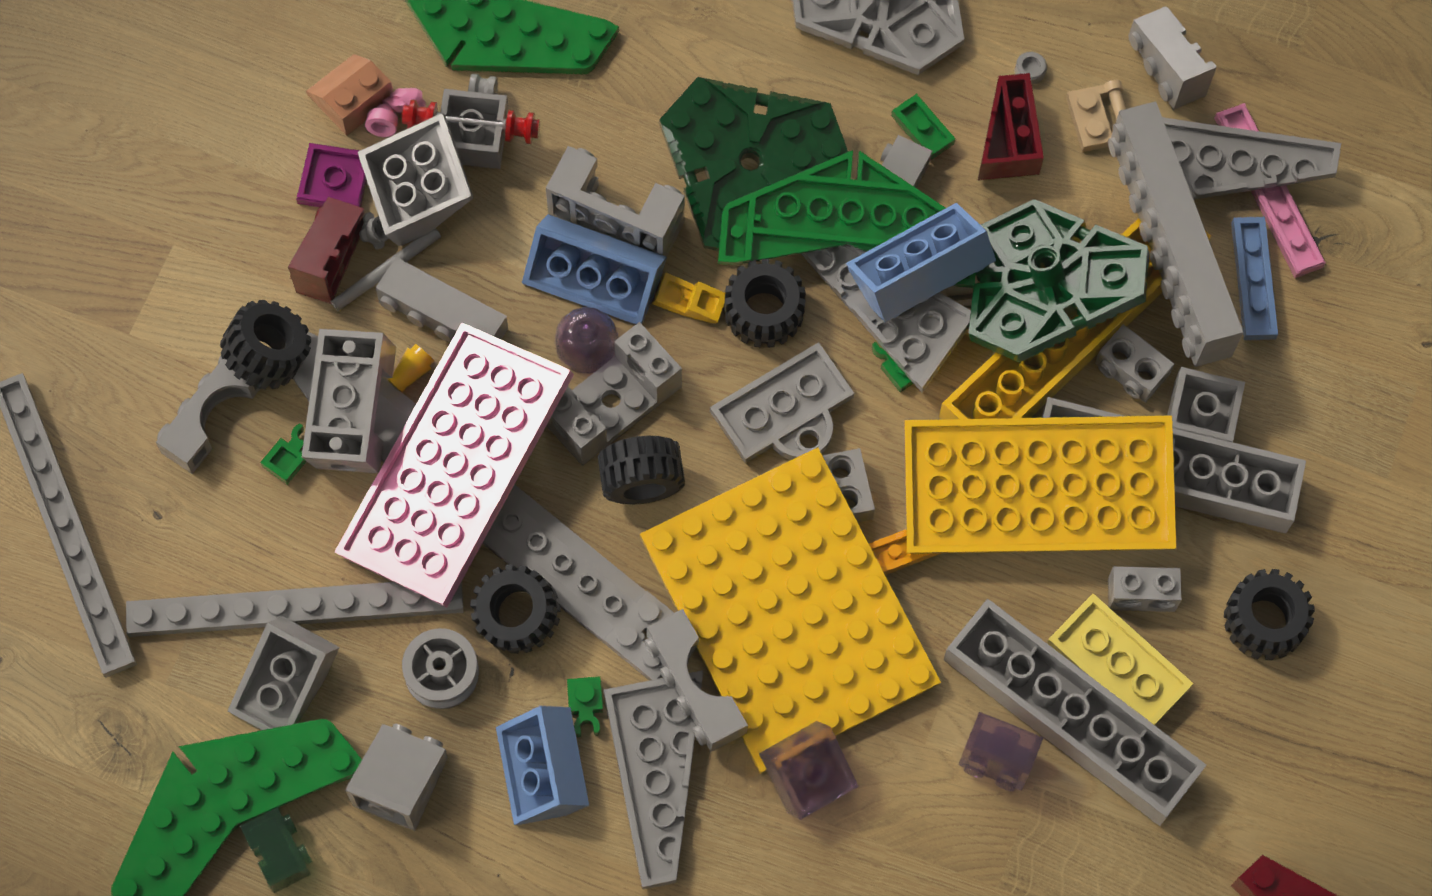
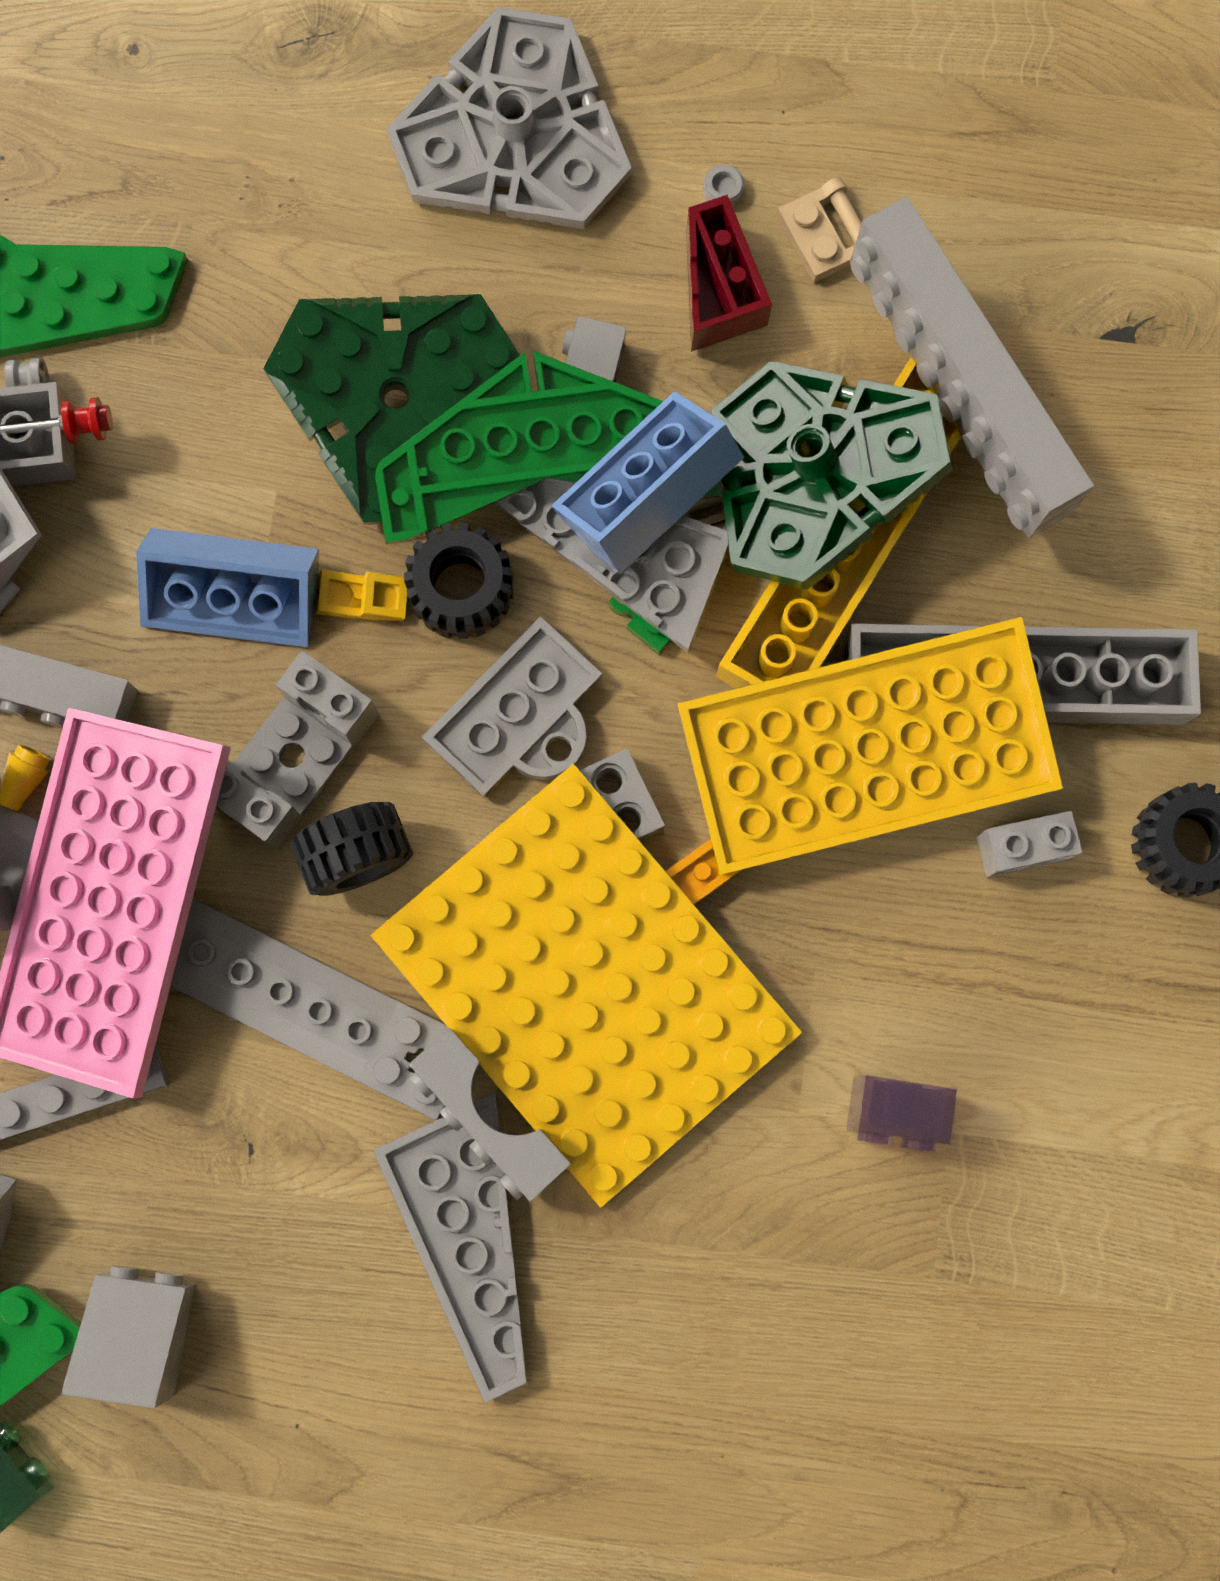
camera: 15 degrees left, 10 degrees up
light grey wheel [402,628,479,709] -> none
black tyre [470,564,561,654] -> none
medium blue slope [496,706,589,825] -> none
light grey plate [546,146,685,257] -> none
cylinder [554,307,619,374] -> none
green plate [567,676,603,737] -> none
brick [759,721,859,820] -> none
green plate [891,93,956,161] -> none
light grey brick [943,598,1206,826] -> none
light yellow plate [1047,594,1194,725] -> none
light grey brick [1095,324,1174,403] -> none
light grey wedge [1129,6,1217,110] -> none
light grey wing [1162,117,1341,200] -> none
light grey brick [1167,367,1245,442] -> none
bright pink tile [1214,103,1326,278] -> none
medium blue plate [1231,217,1278,340] -> none

